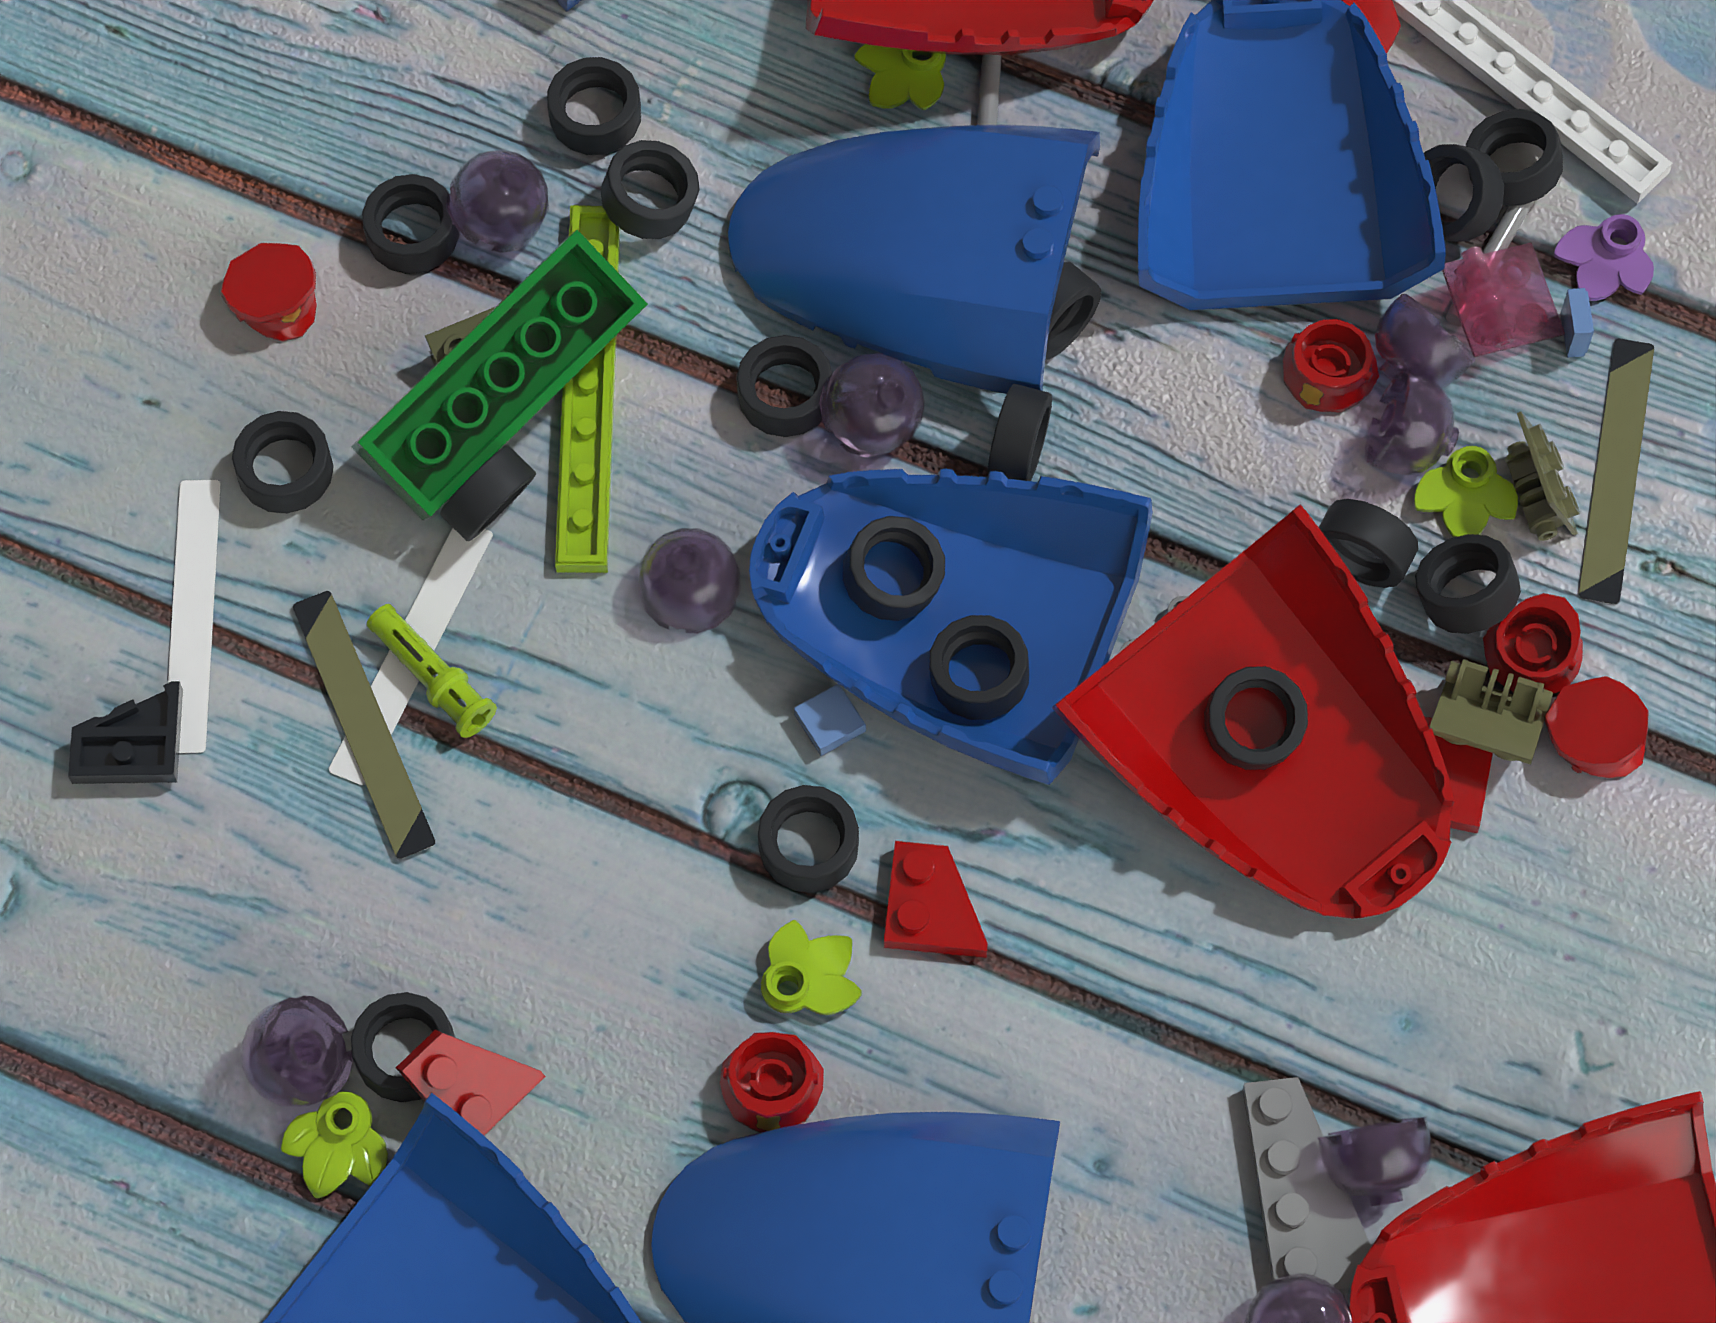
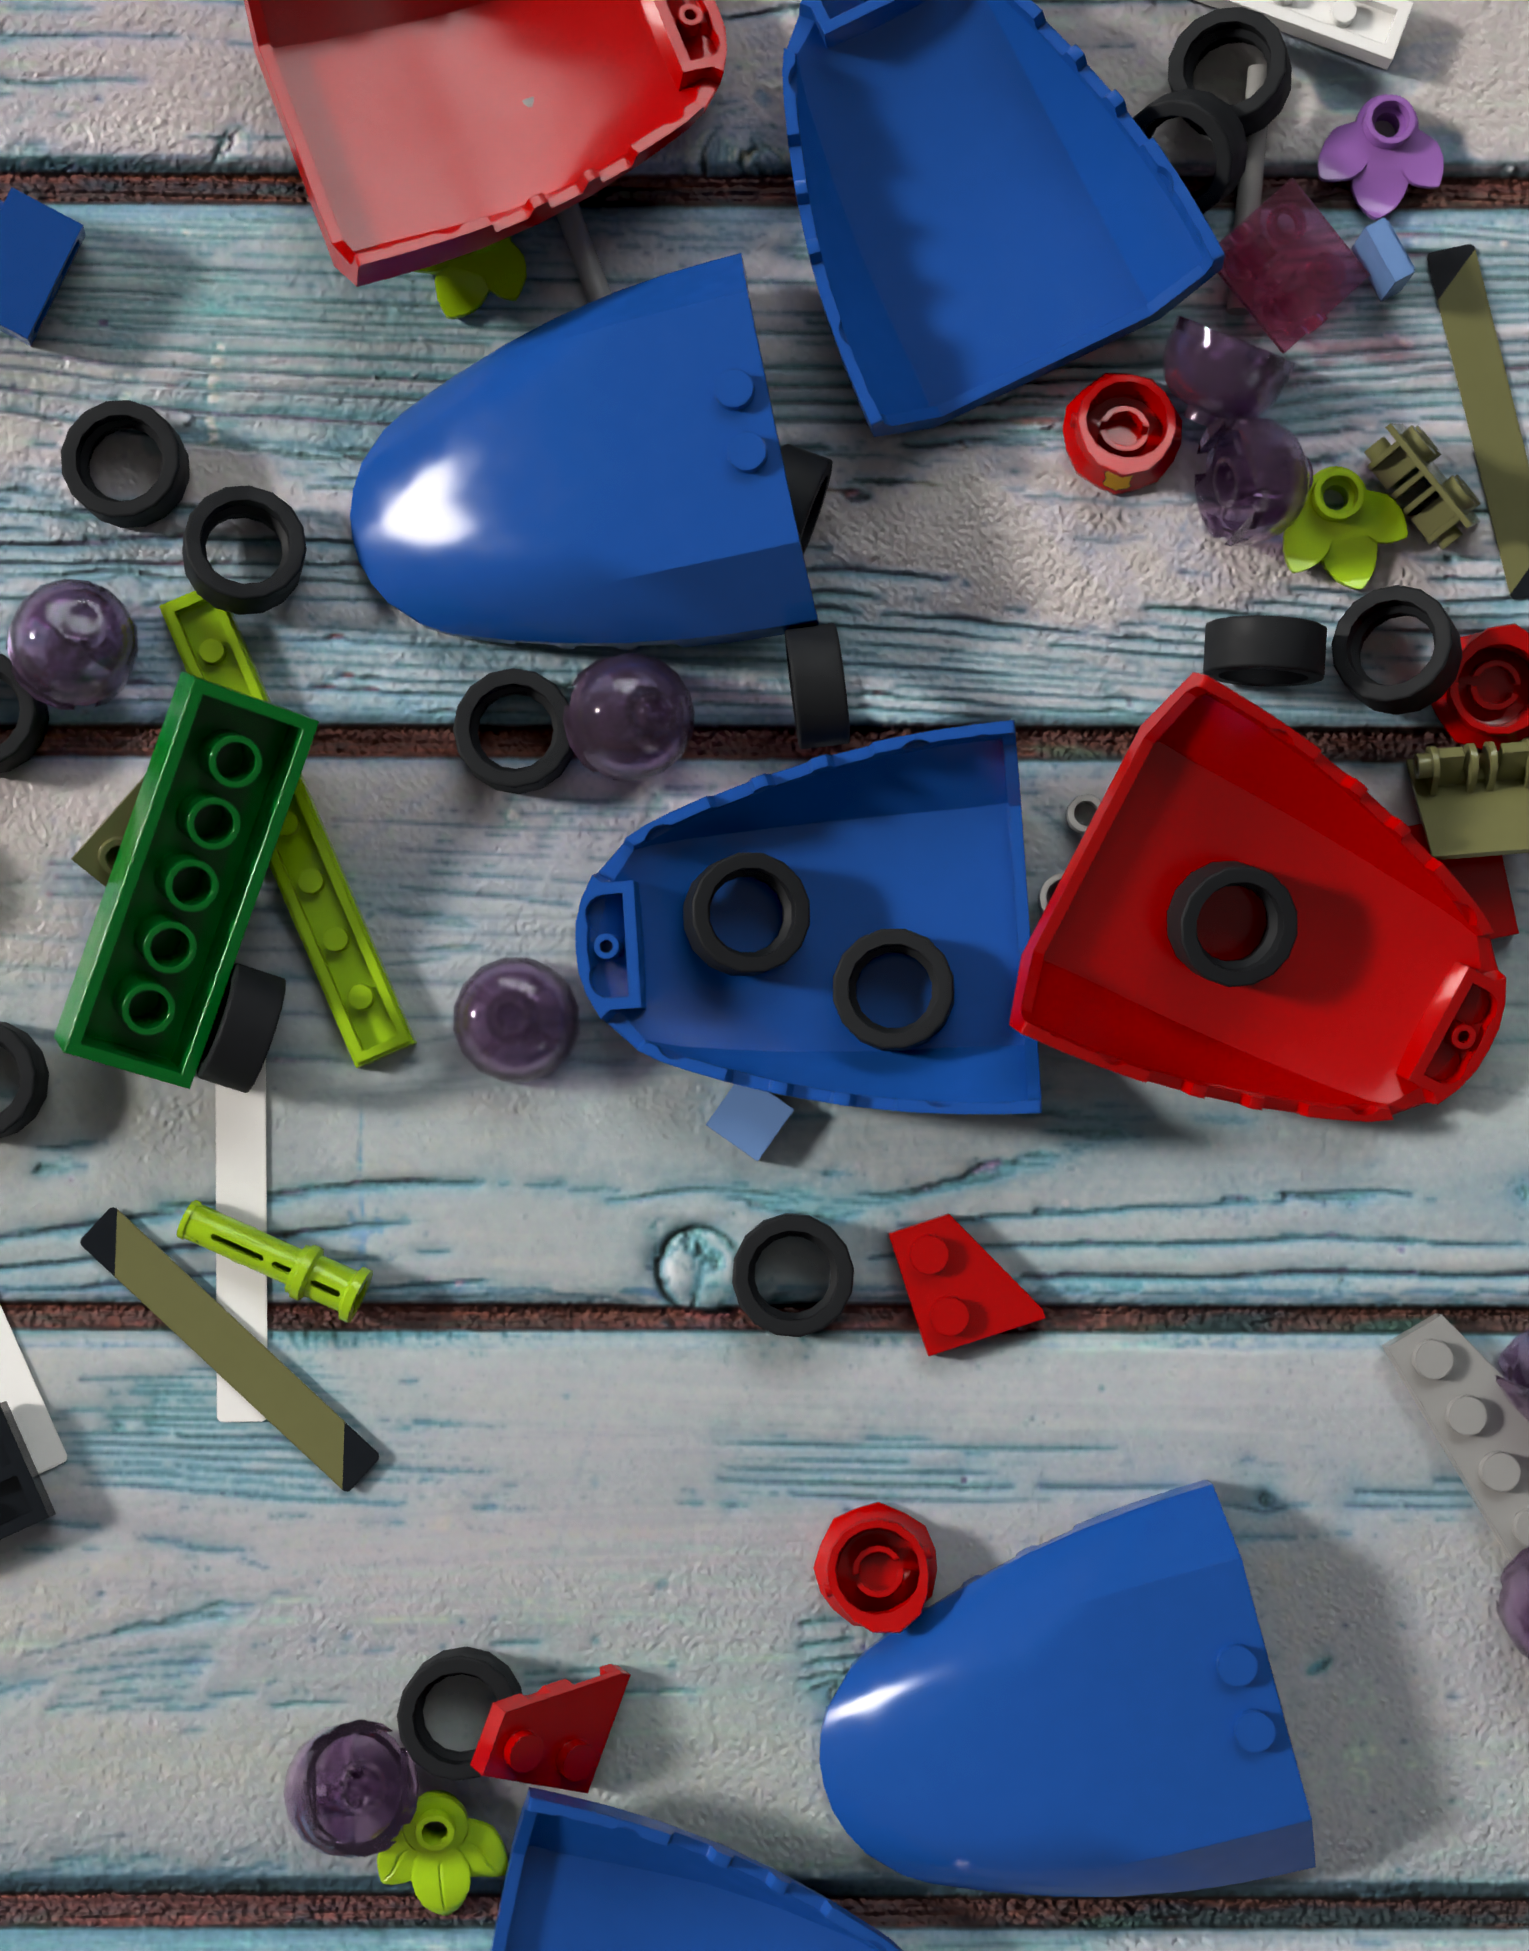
camera: 25 degrees left, 20 degrees up
lime plate [761,920,862,1016] -> none

